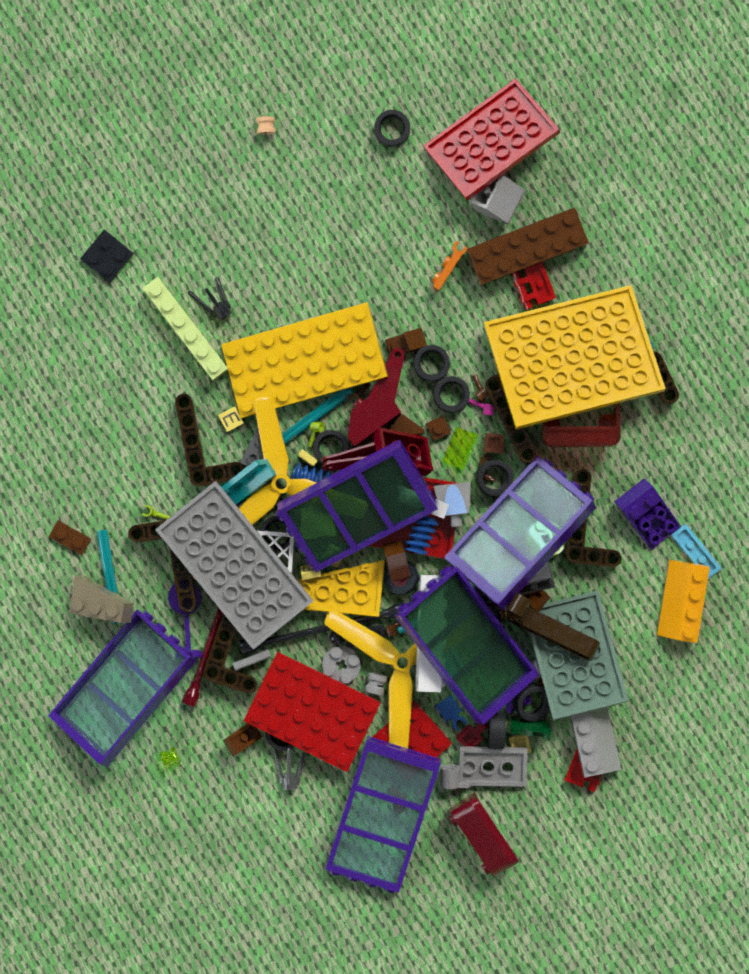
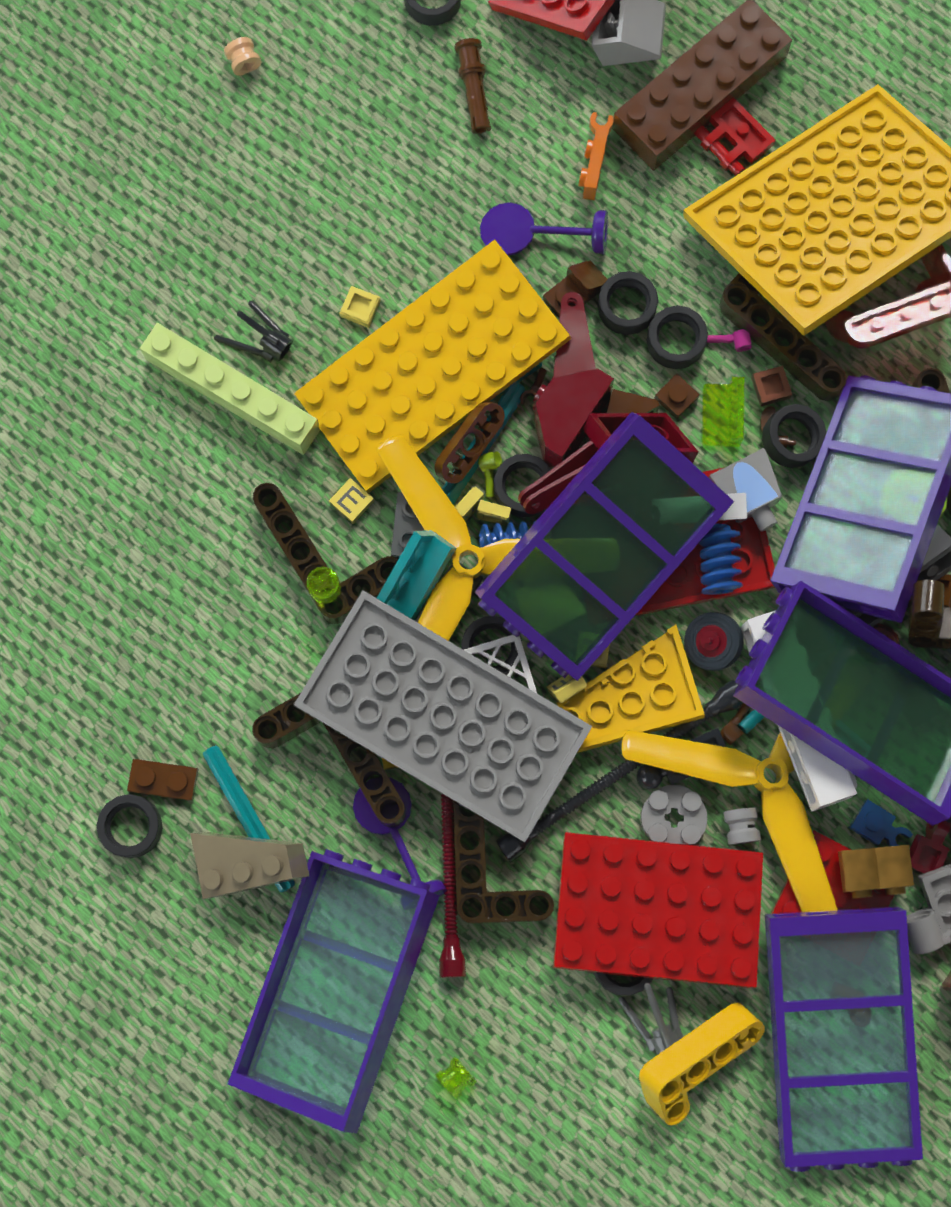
camera: 20 degrees left, 10 degrees down
black plate [80,229,134,283] -> none
lime hand [142,505,170,520] -> none
reddish brown slope [222,723,263,756] -> none
light grey tile [232,649,271,670] -> none
reddish brown slope [383,540,411,582] -> none
reddish brown hand [472,374,488,402] -> none
none -> black tyre [96,794,163,858]
none -> clear neon green wheel [306,567,341,604]
none -> light yellow tile [339,286,381,328]
none -> reddish brown beam [434,401,505,483]
none -> reddish brown pin [454,38,491,134]
none -> light yellow tile [455,486,484,522]
none -> dark purple piece [480,202,608,255]
none -> yellow beam [639,1002,765,1126]
none -> pearl gold brick [838,845,914,898]

